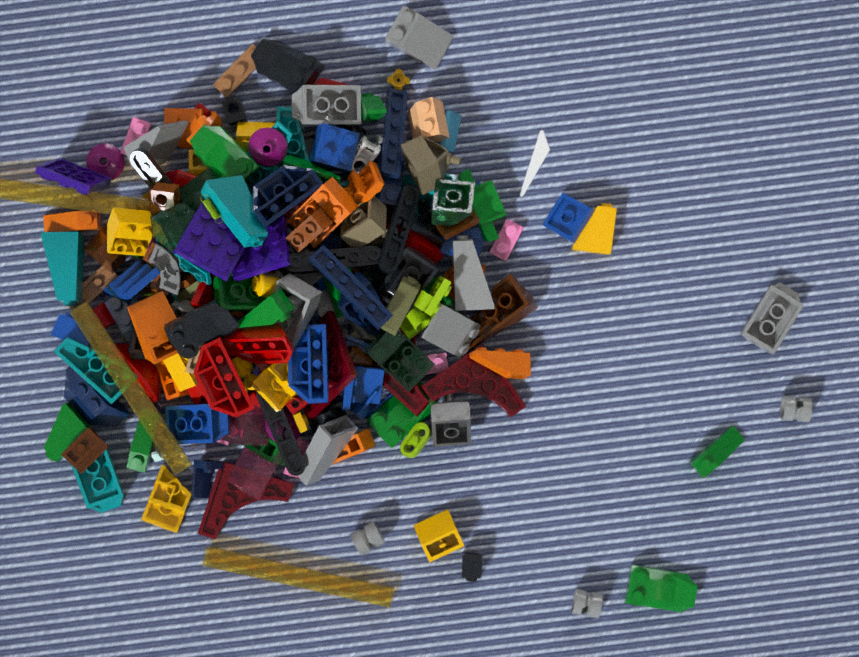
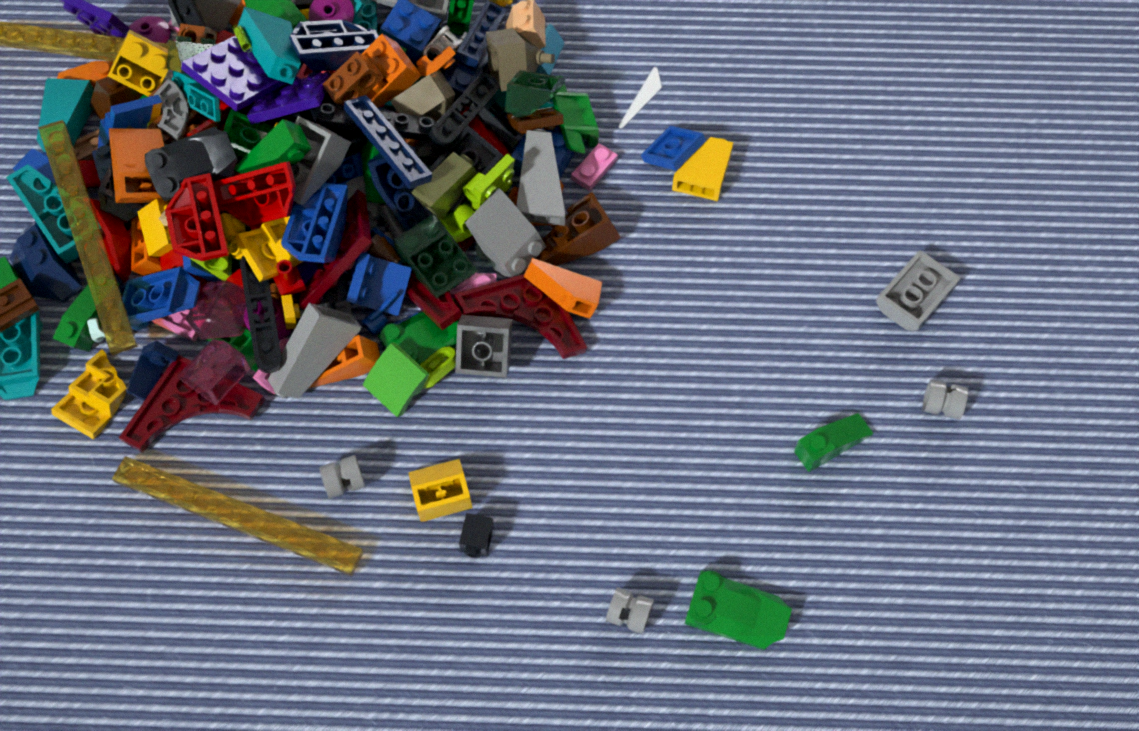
camera: 10 degrees right, 25 degrees down
none -> bright green slope [363,342,429,417]

